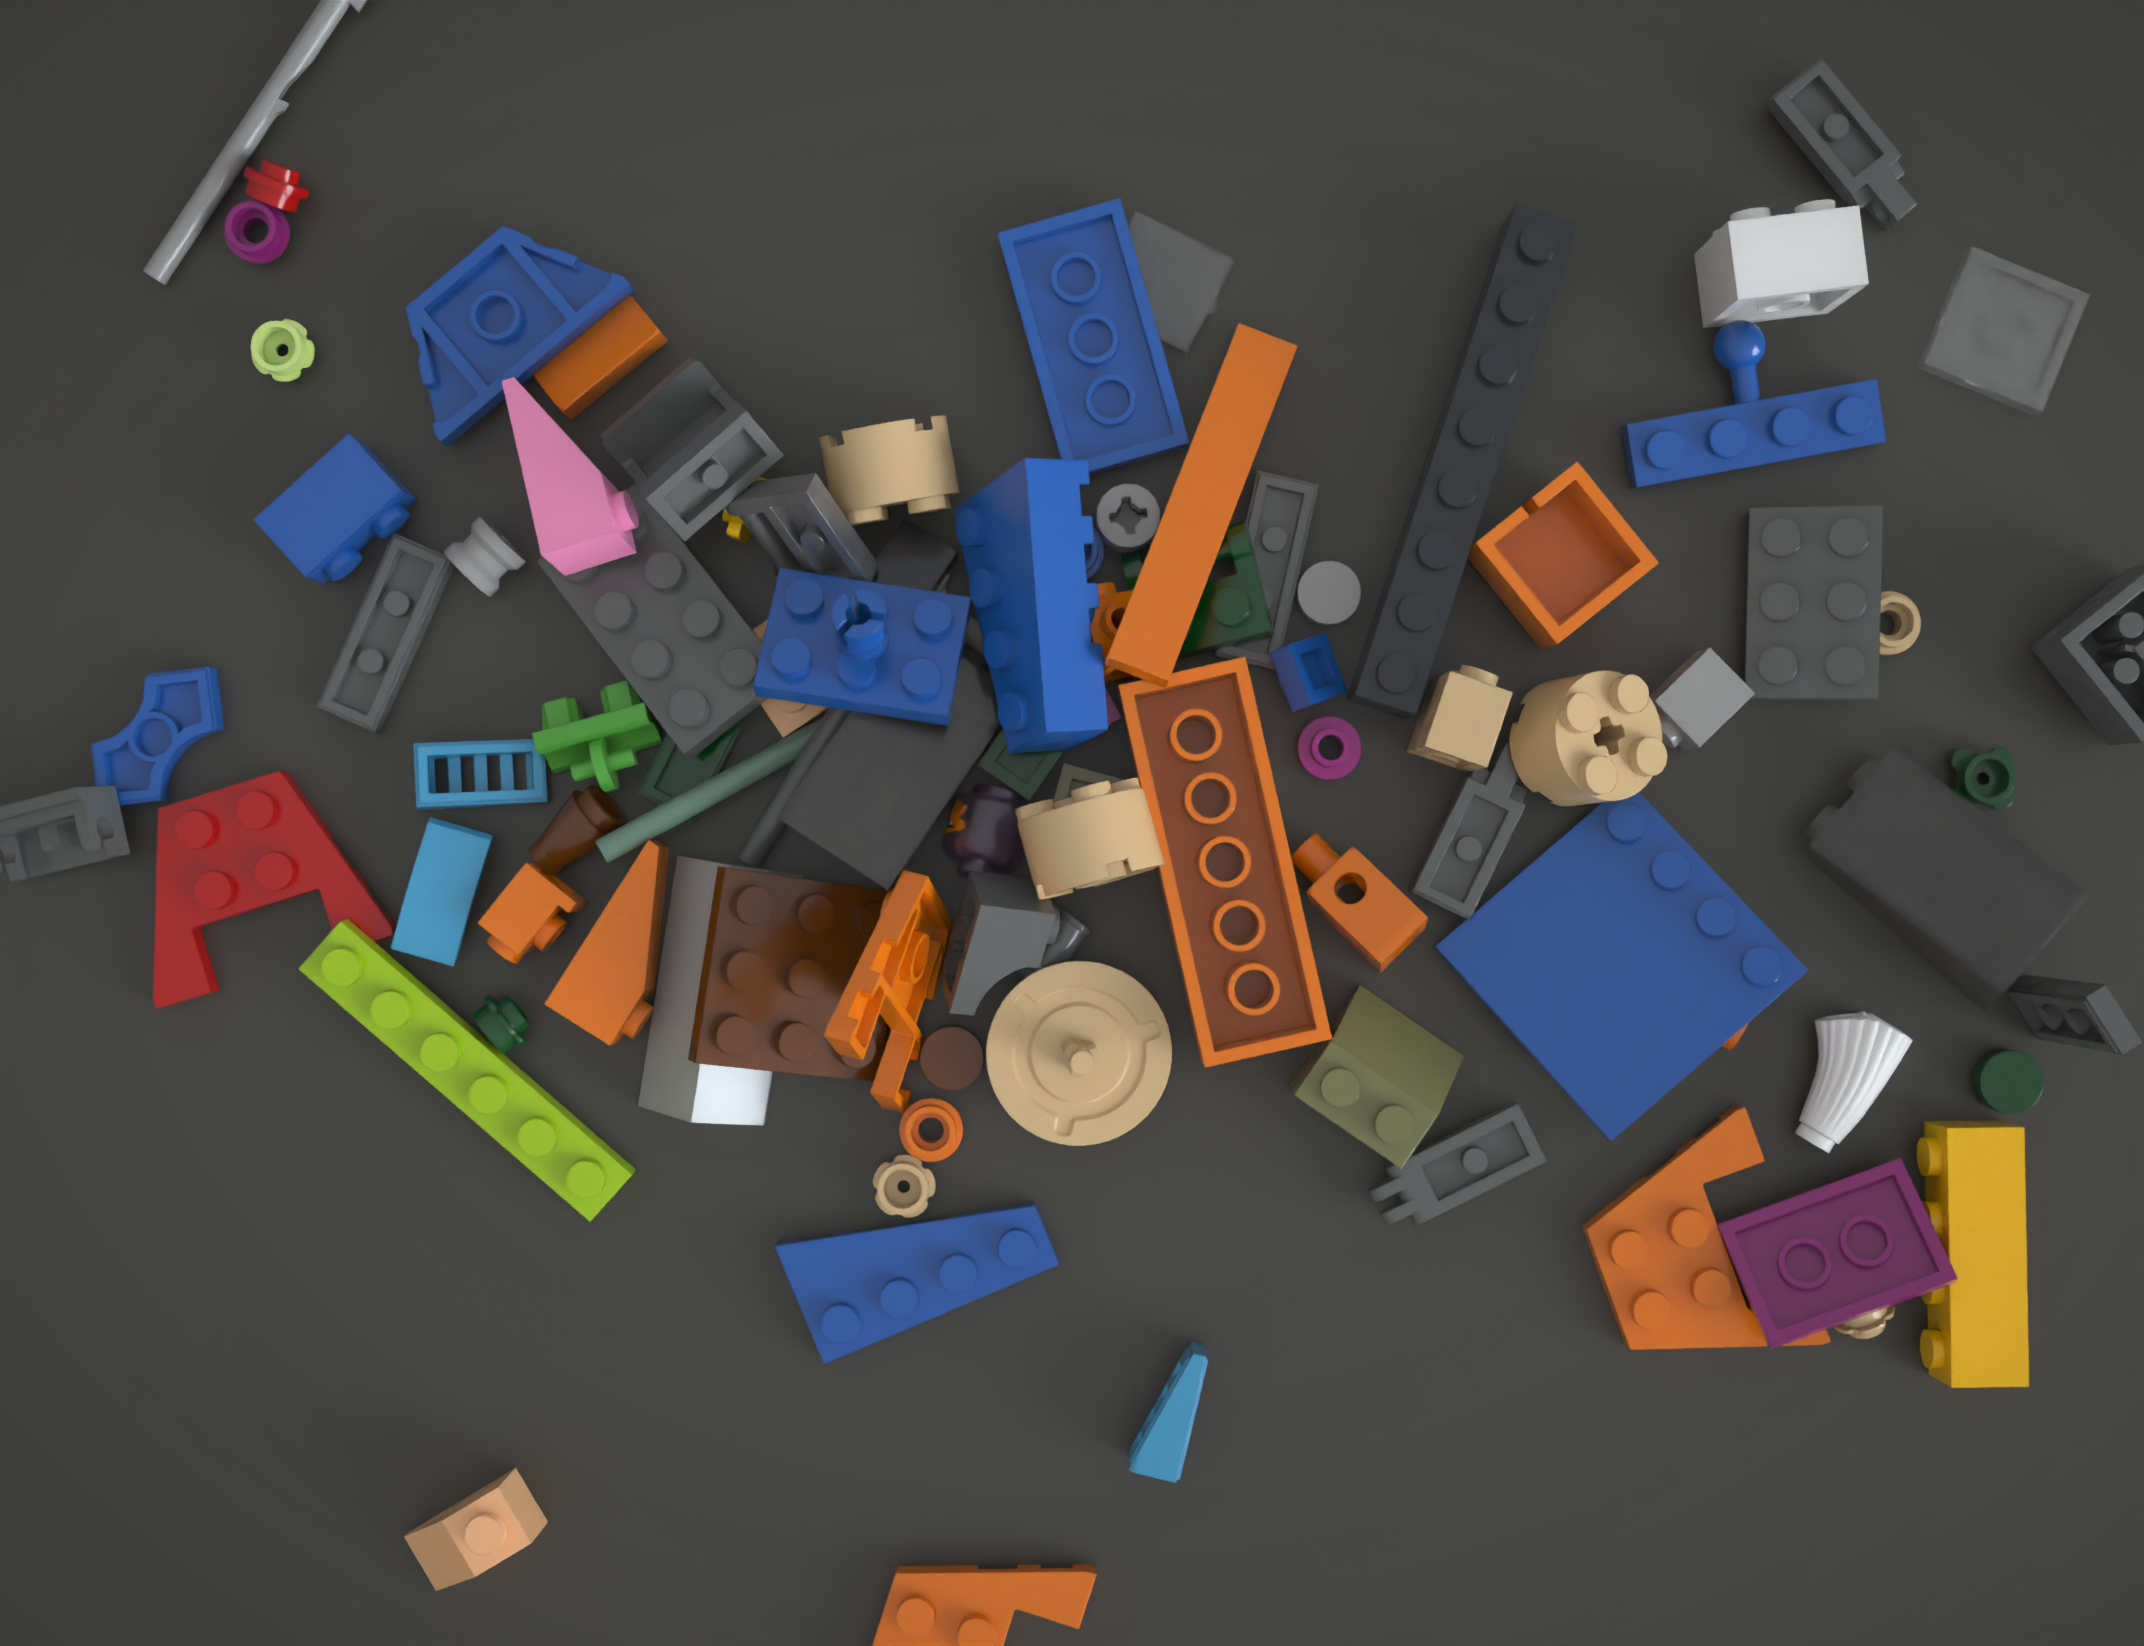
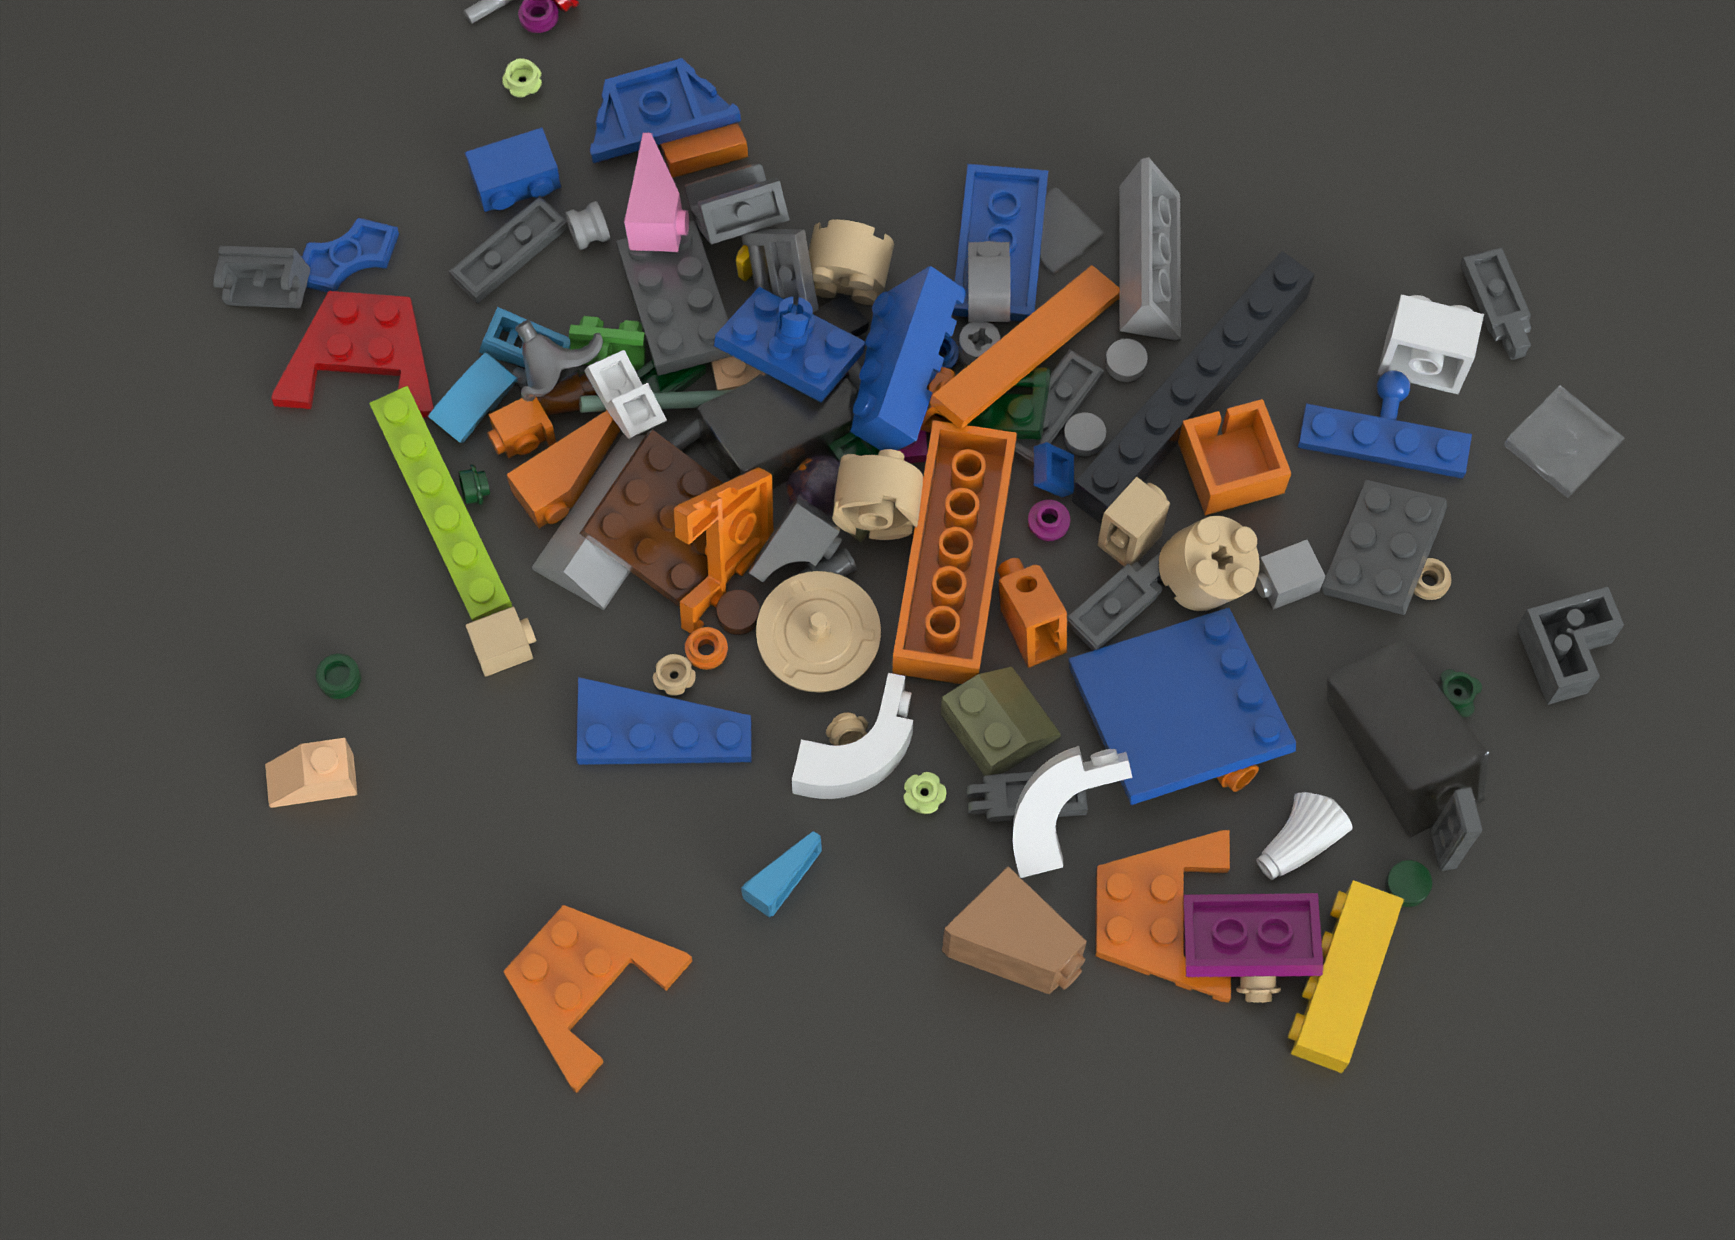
camera: 25 degrees right, 20 degrees down
none -> dark green tile [316,653,361,699]
none -> tan brick [465,606,536,677]
none -> flat silver piece [513,320,603,402]
none -> white slope [584,350,667,439]
none -> white arch [792,673,913,799]
none -> tan plate [826,713,868,746]
none -> yellowish green plate [904,772,946,814]
none -> medium nougat slope [942,867,1087,995]
none -> flat silver brick [968,241,1010,322]
none -> white arch [1013,746,1132,878]
none -> light grey tile [1105,339,1148,382]
none -> light grey slope [1120,157,1181,340]

